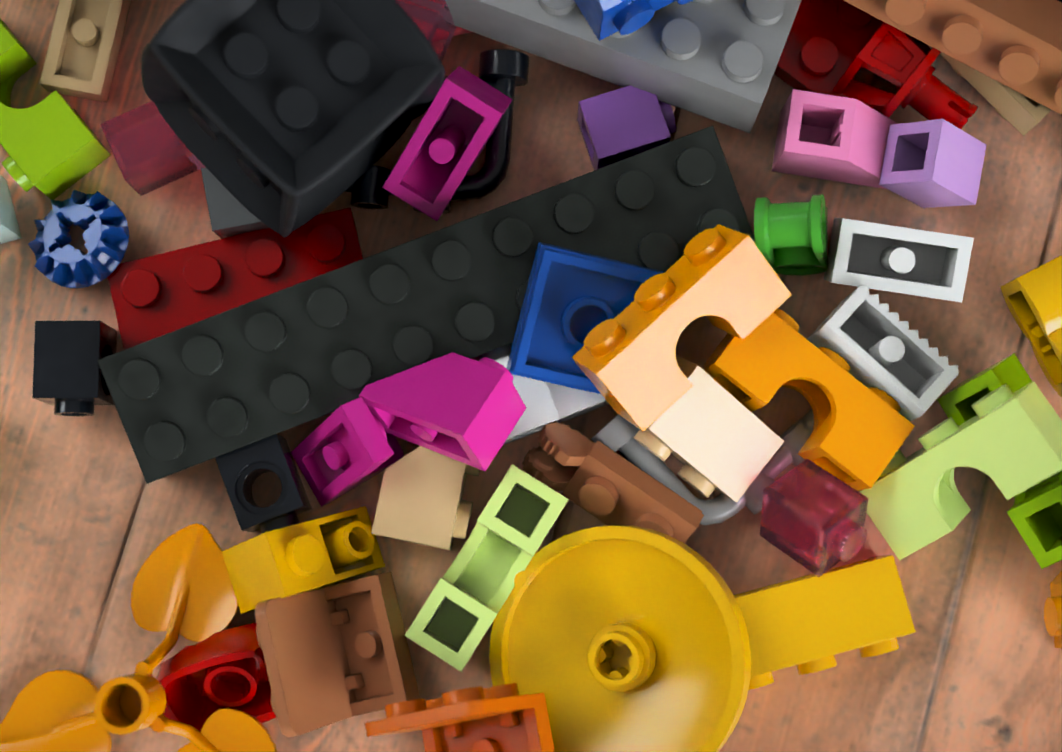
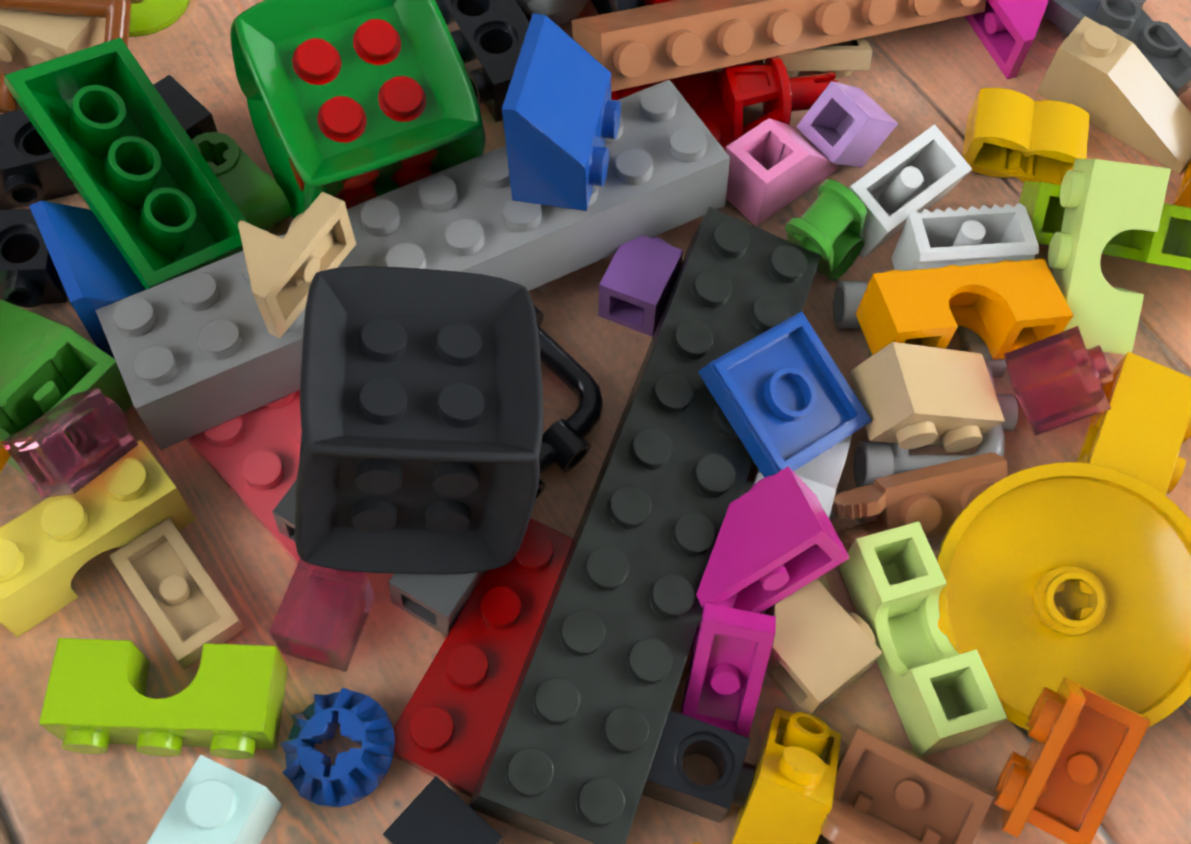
camera: 50 degrees left, 20 degrees down
dark pink slope [383,66,513,221] -> none
arch [571,224,791,431] -> none

